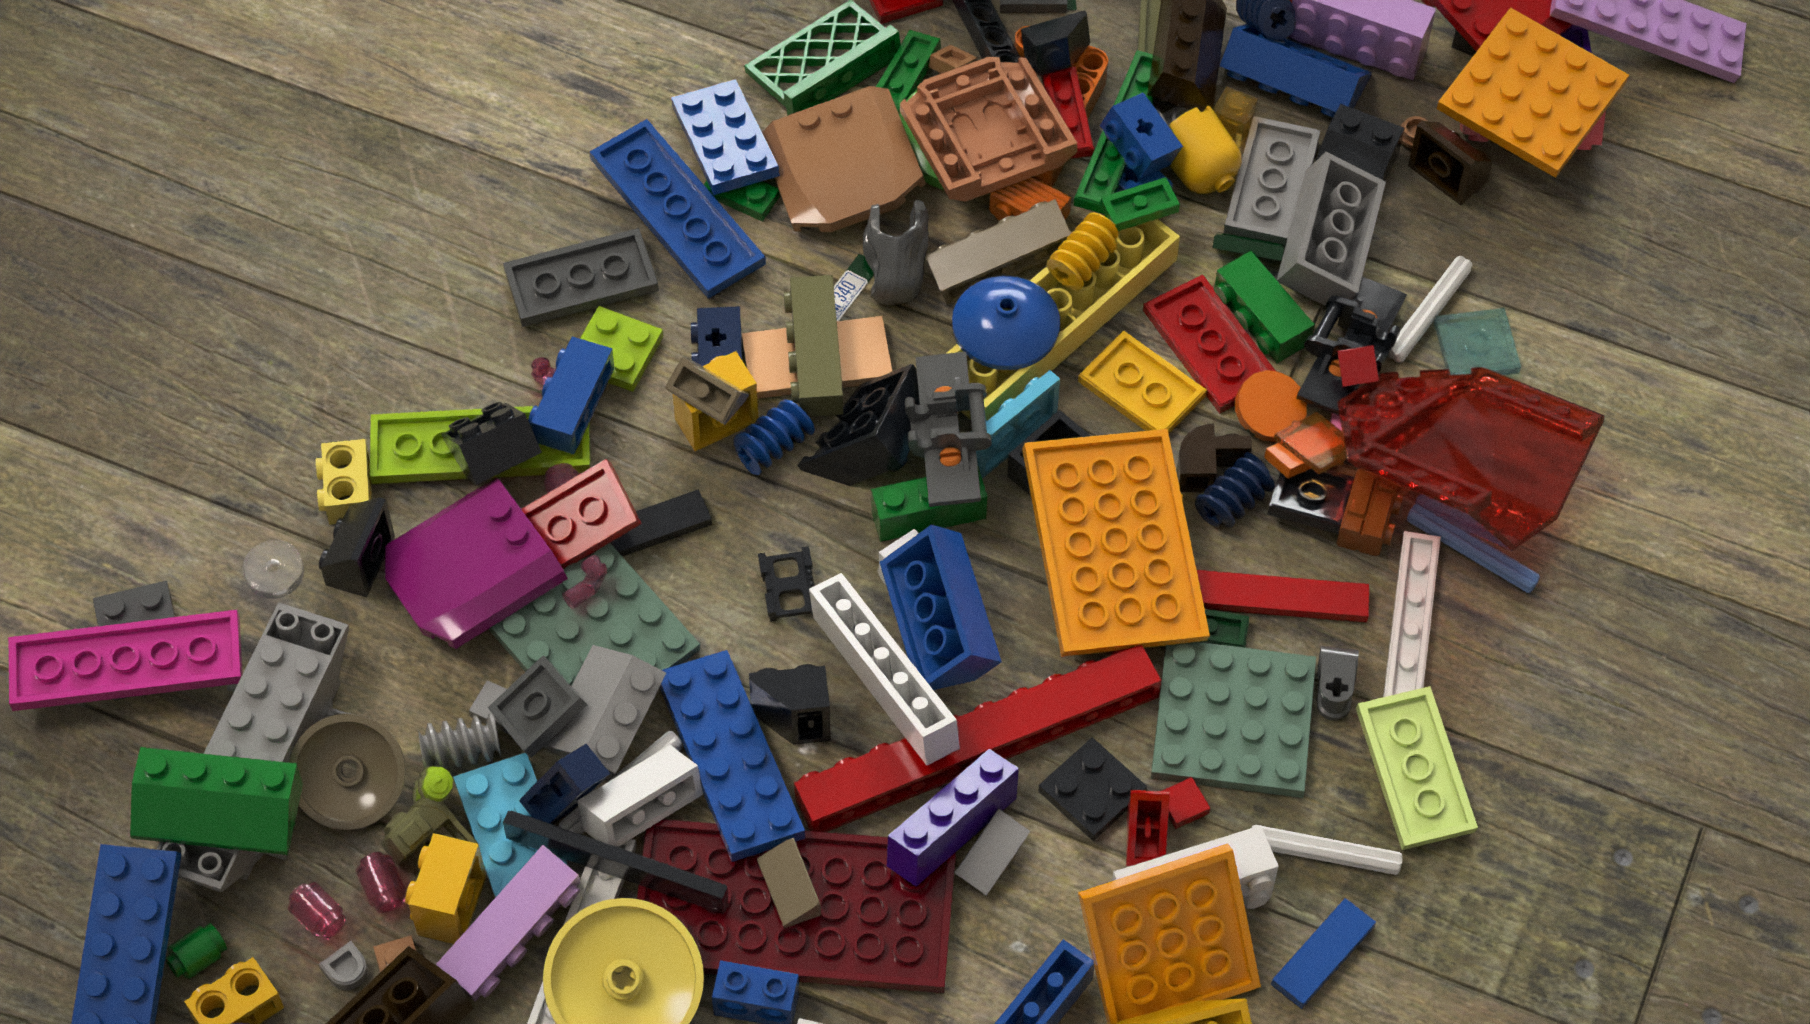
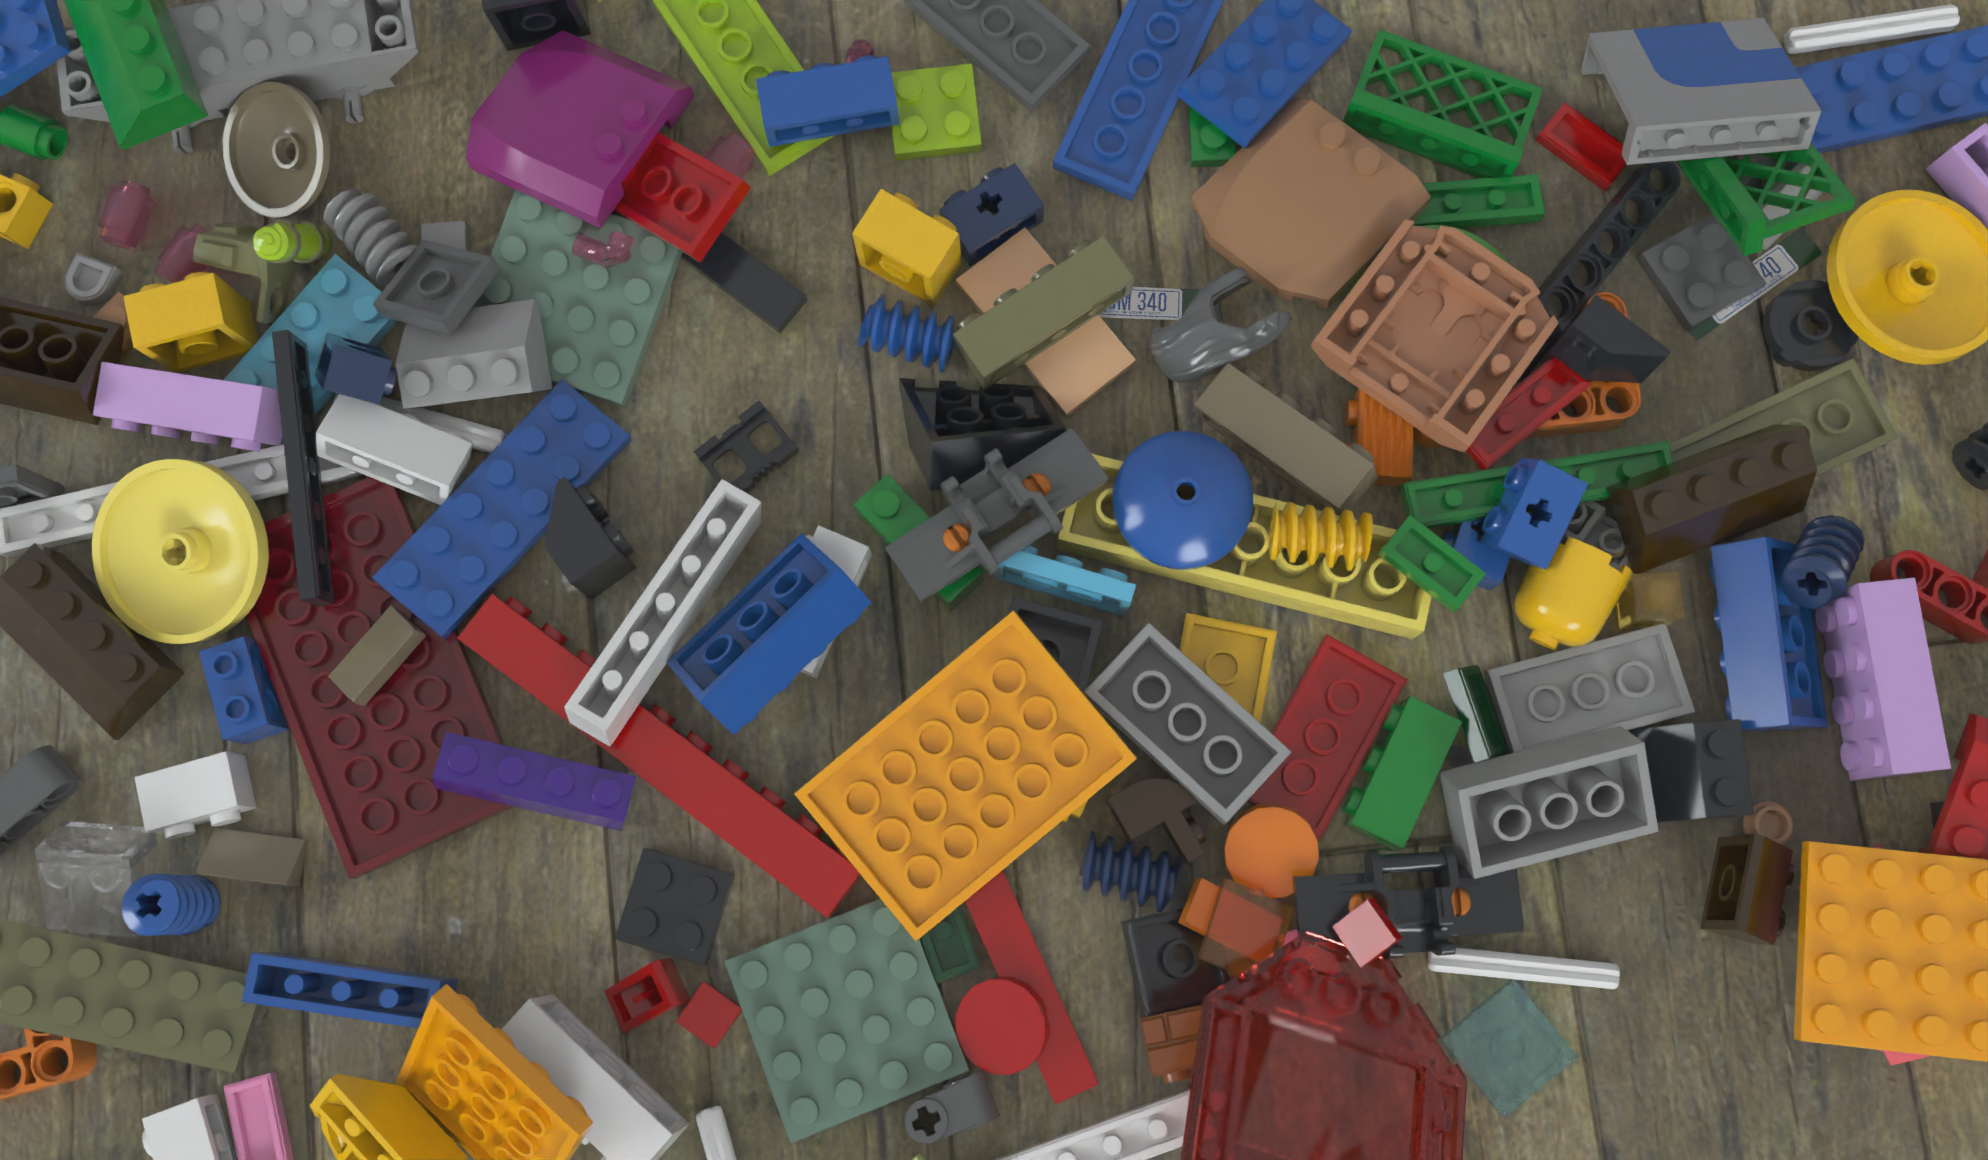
camera: 65 degrees right, 20 degrees up
black slope [441,402,542,485] -> none
dark tan slope [664,357,749,425] -> none
medium nougat plate [928,45,977,74] -> none
light grey slope [954,809,1030,895] -> none
none -> red tile [955,977,1050,1075]
none -> light grey brick [1084,623,1291,825]

